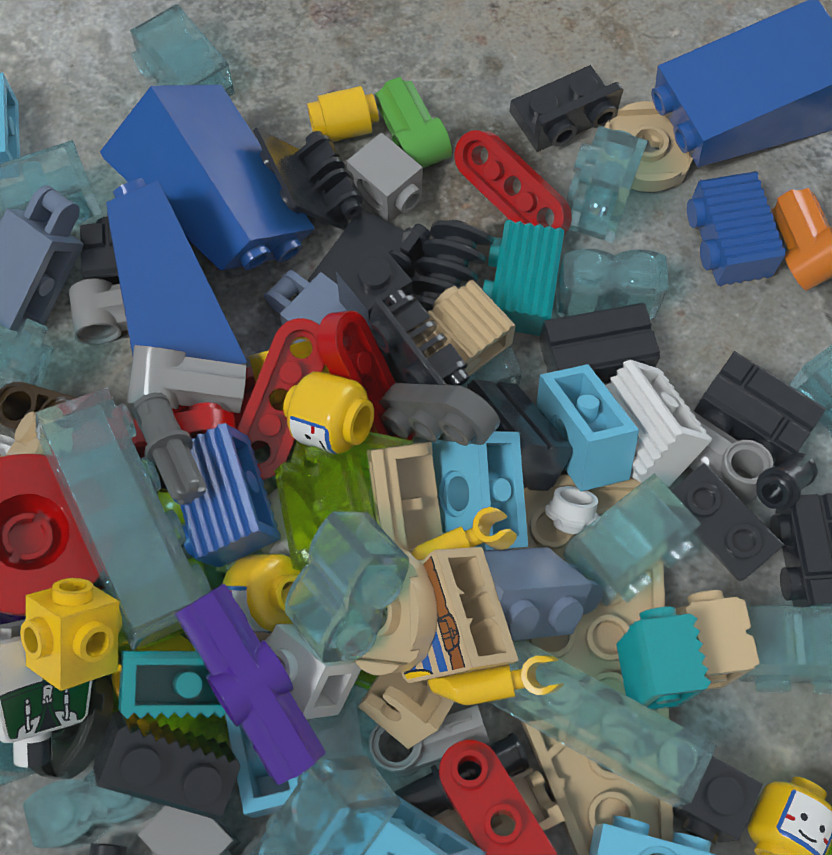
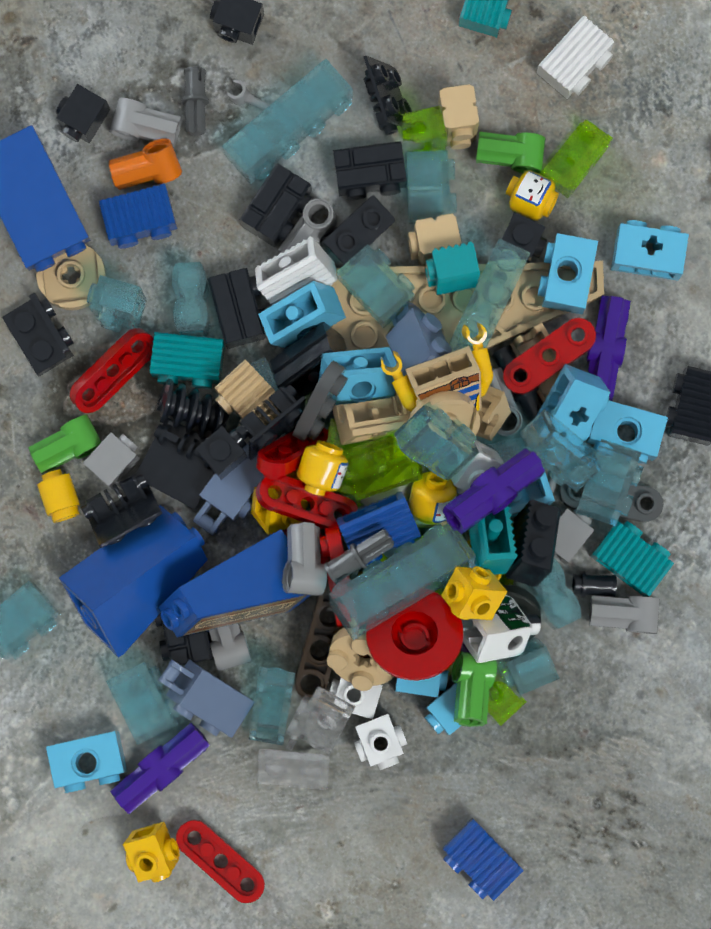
camera: 90 degrees left, 15 degrees up
white plate [545,486,600,534] -> none
black pin [756,452,818,510] -> none

